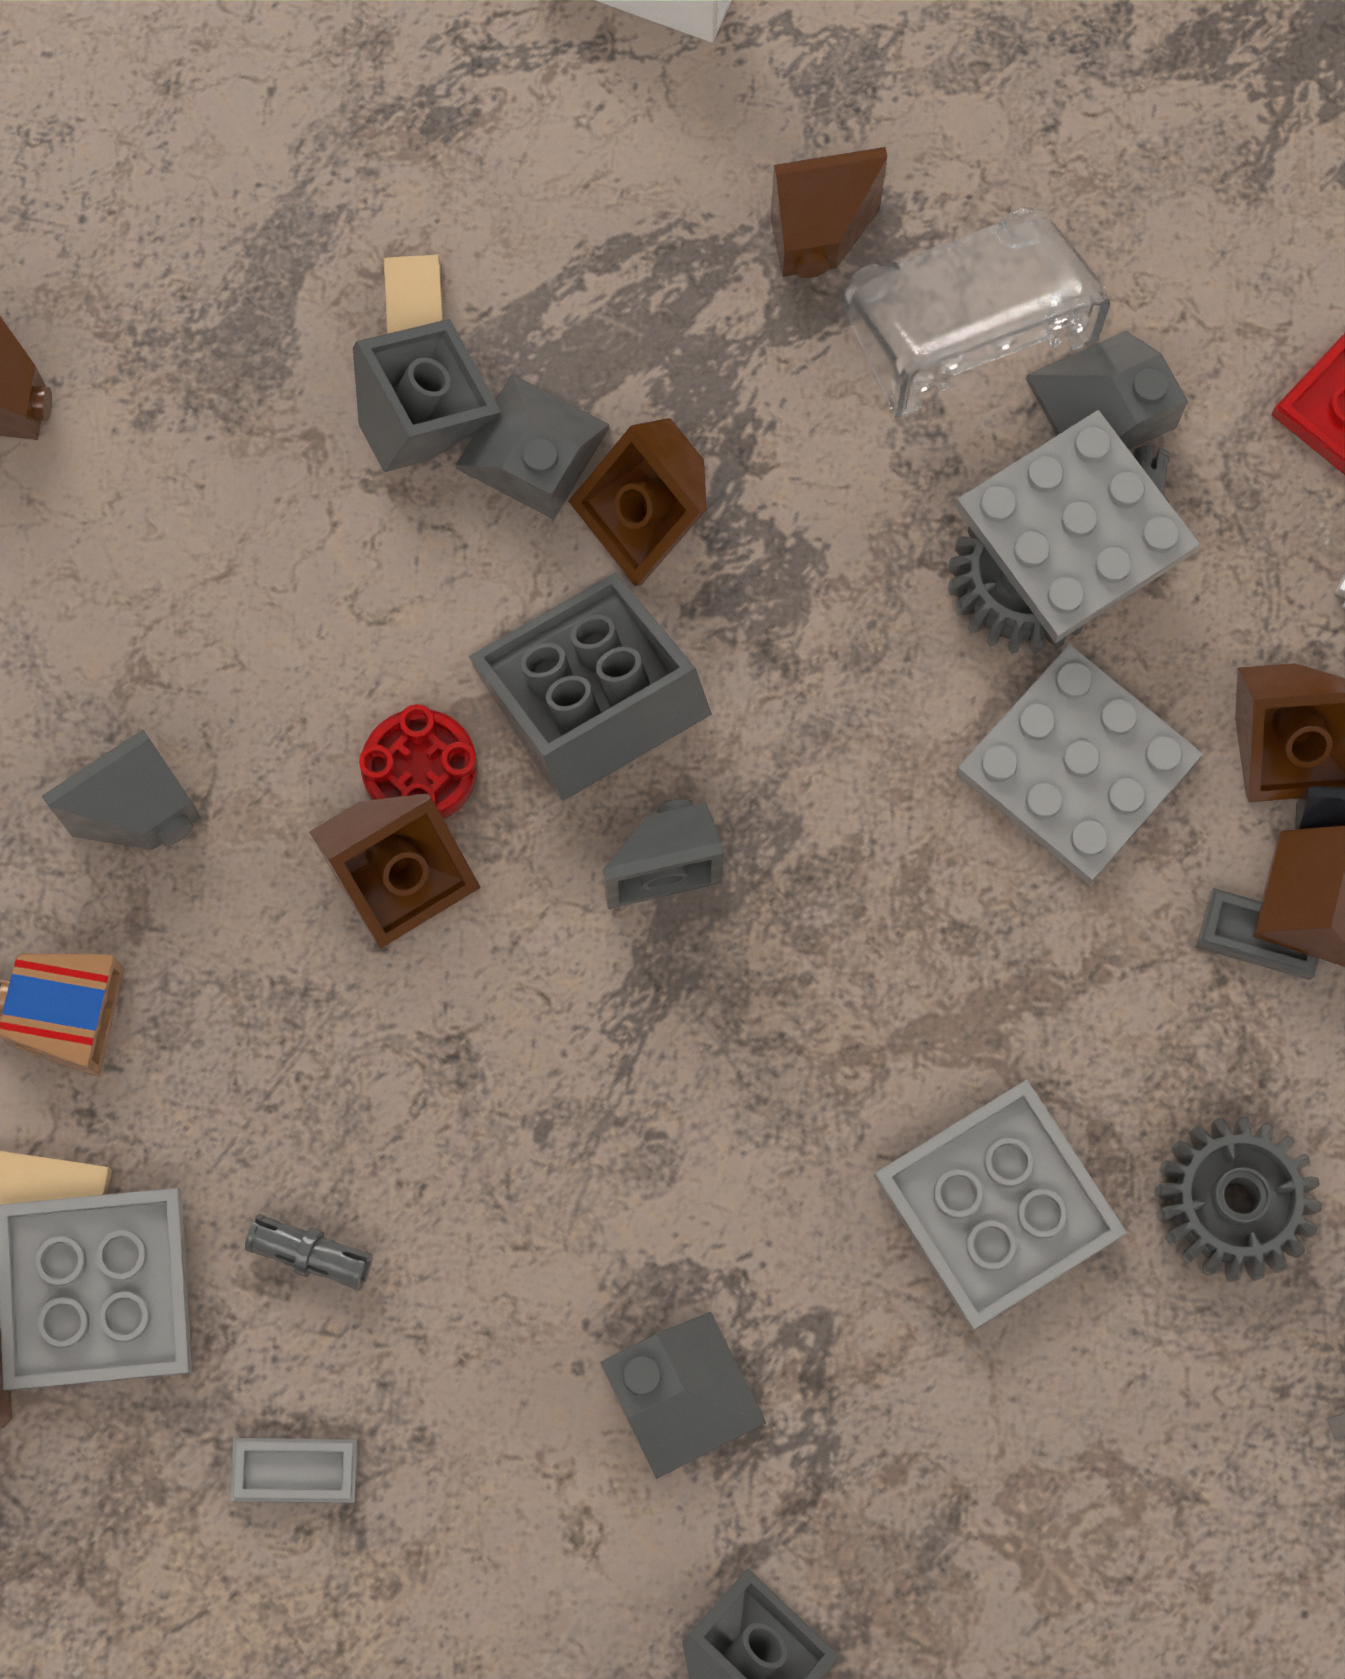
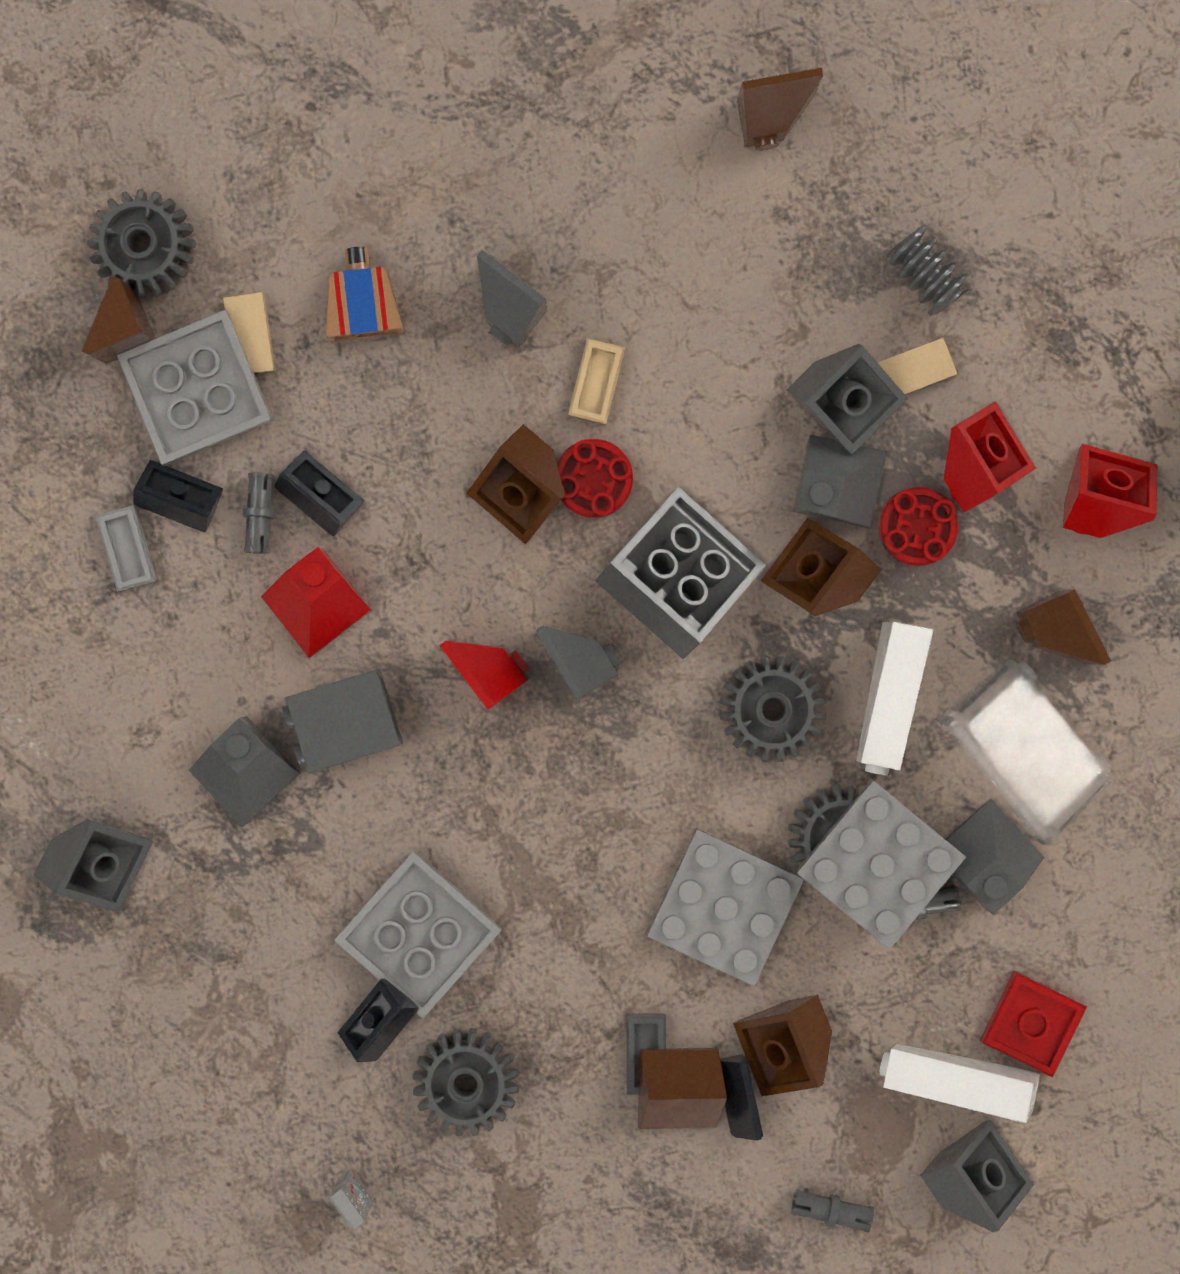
camera: 80 degrees right, 15 degrees up
none -> black slope [133,460,223,532]
none -> red slope [261,547,371,658]
none -> black slope [275,450,364,536]
none -> dark grey brick [282,669,403,773]
none -> black slope [338,979,419,1063]
none -> red slope [439,640,530,710]
none -> tan tile [568,338,625,425]
none -> dark grey gear [719,656,826,762]
none -> white slope [856,622,933,776]
none -> red tile [878,487,958,566]
none -> dark grey piece [889,225,971,316]
none -> red slope [943,401,1036,513]
none -> red slope [1063,444,1157,538]

